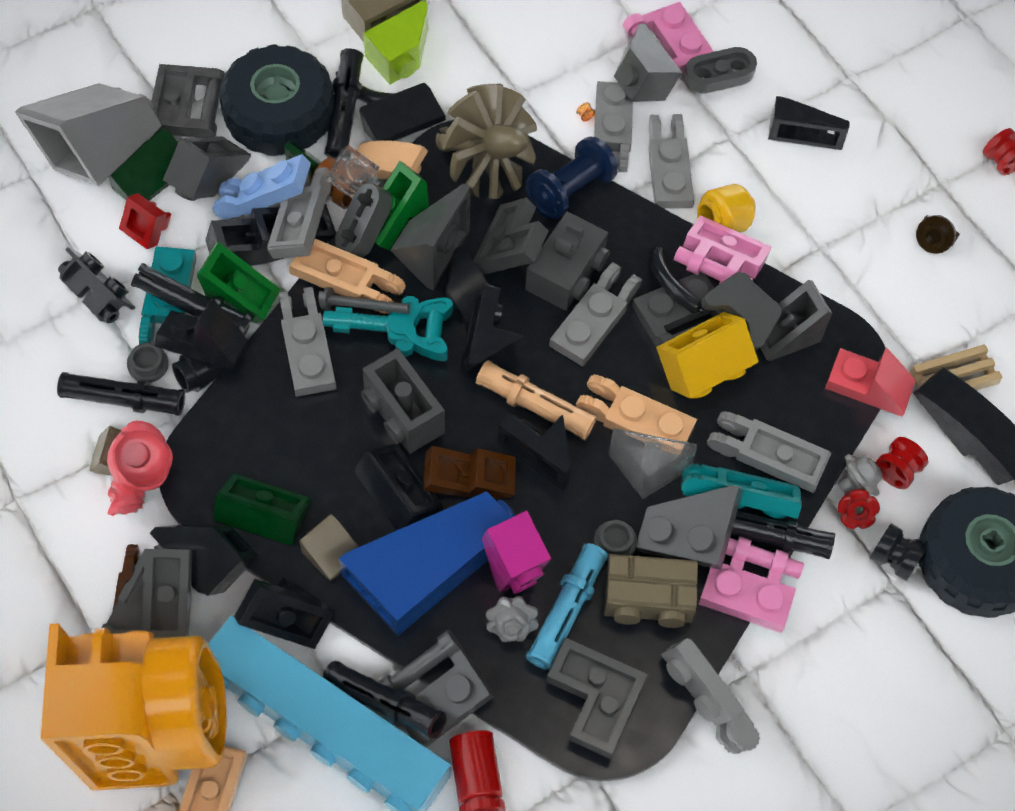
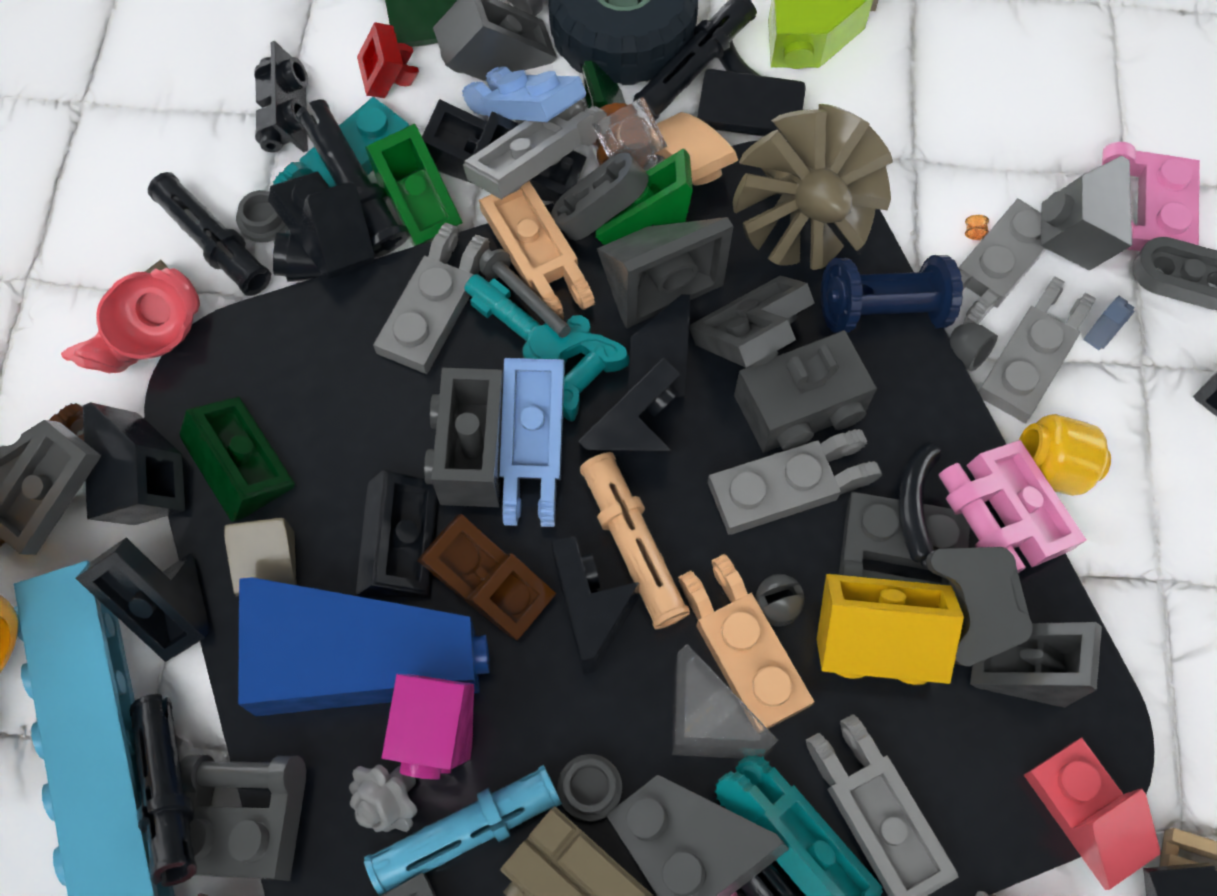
camera: 40 degrees right, 5 degrees up
none -> light blue hinge [499,358,565,527]
none -> dark grey hinge [755,574,805,627]
none -> dark grey hinge [950,323,998,372]
none -> sand blue tile [1083,295,1135,351]

